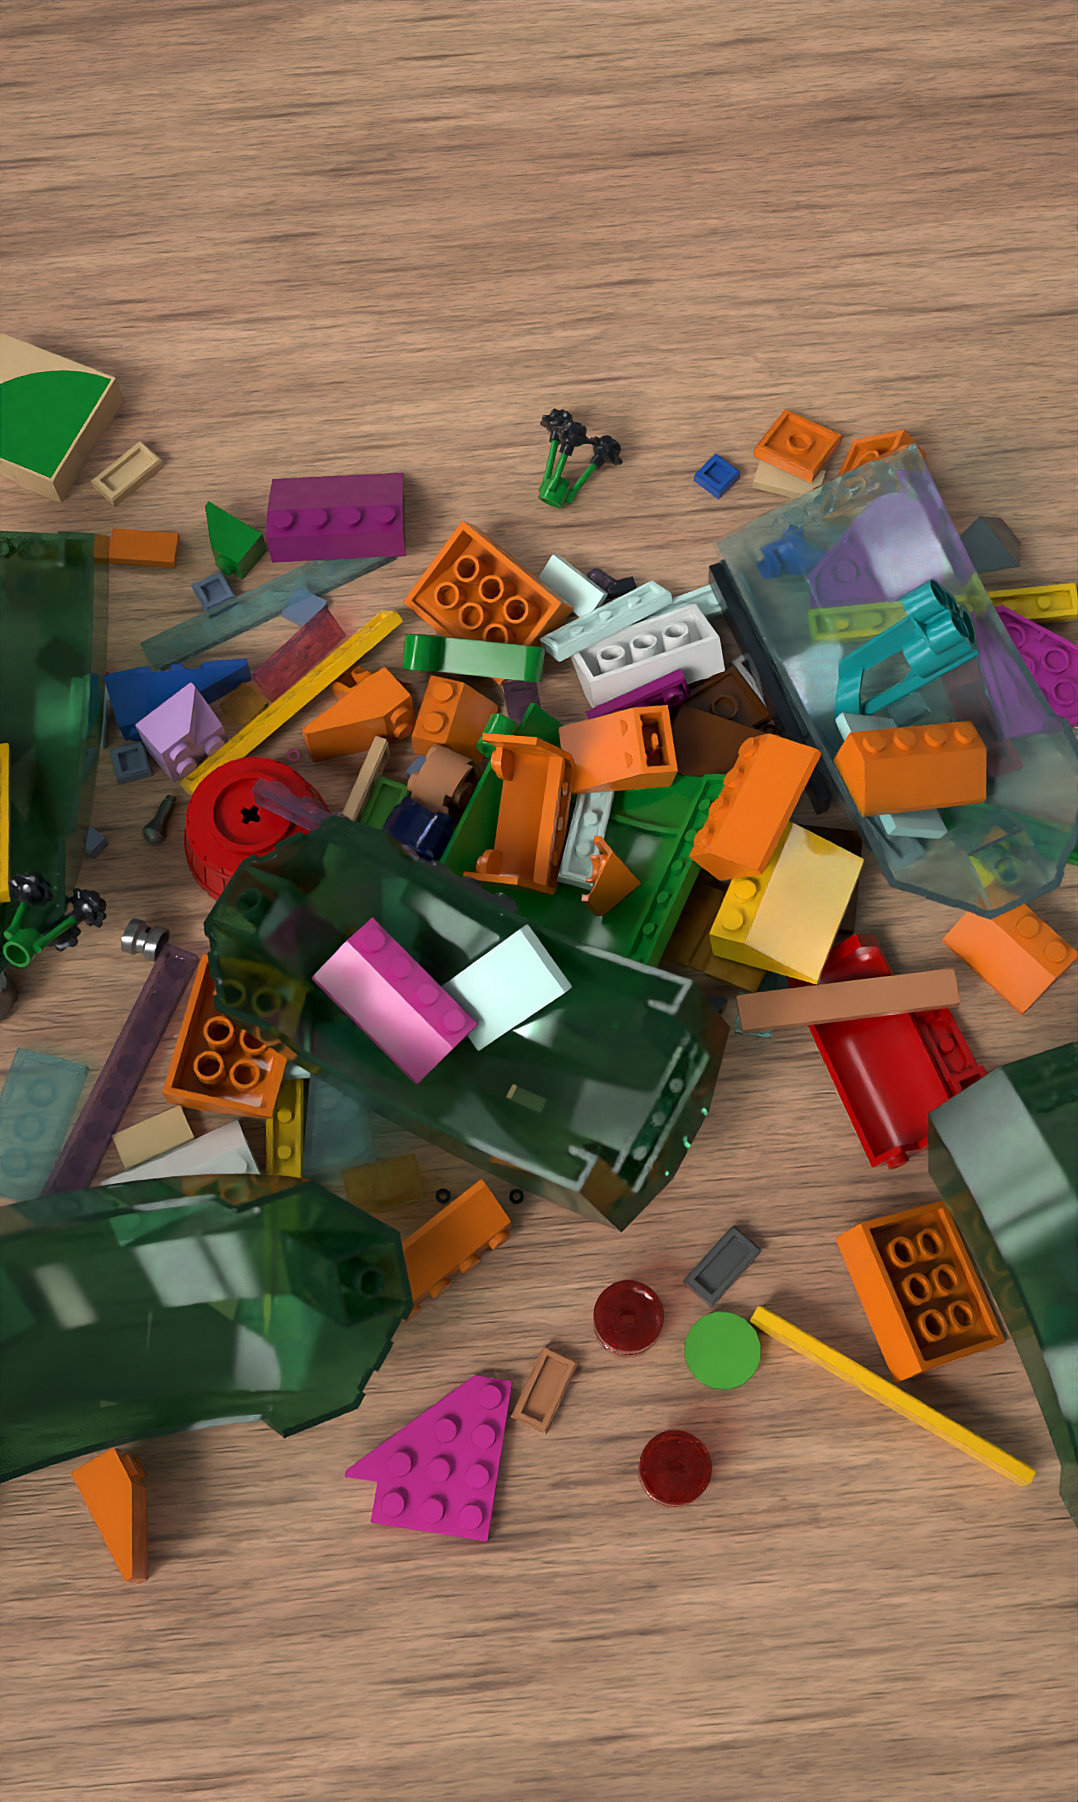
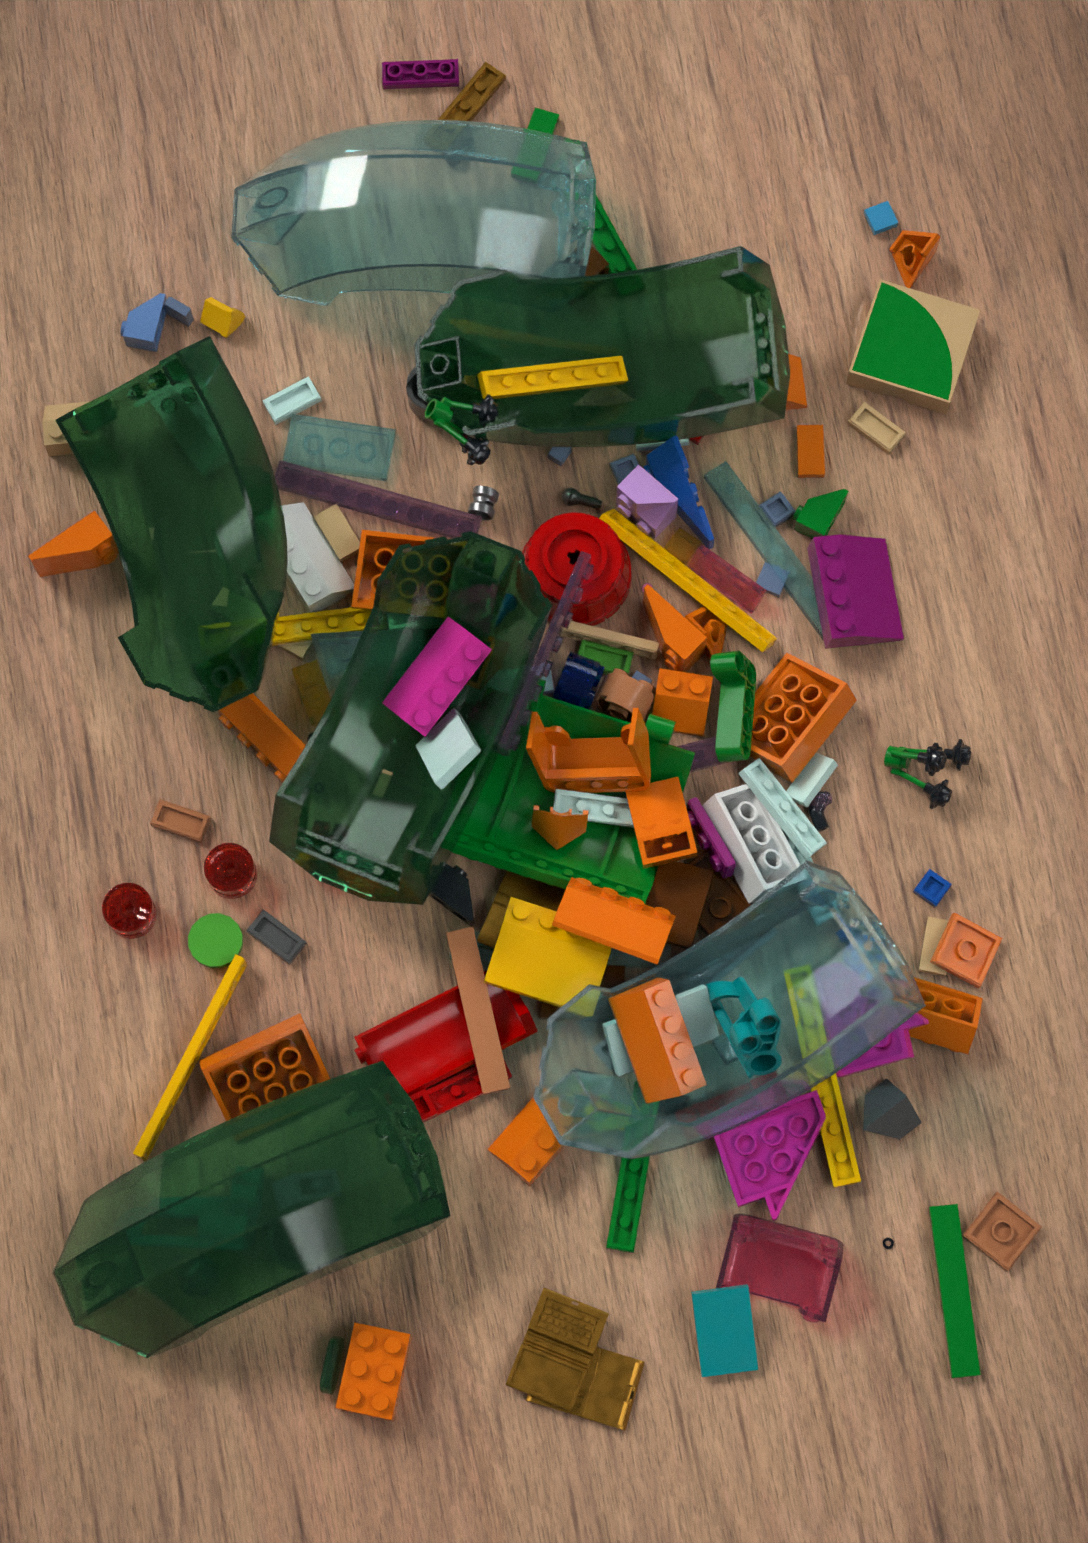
camera: 85 degrees right, 5 degrees up
dark pink wing [345,1375,513,1542] -> none

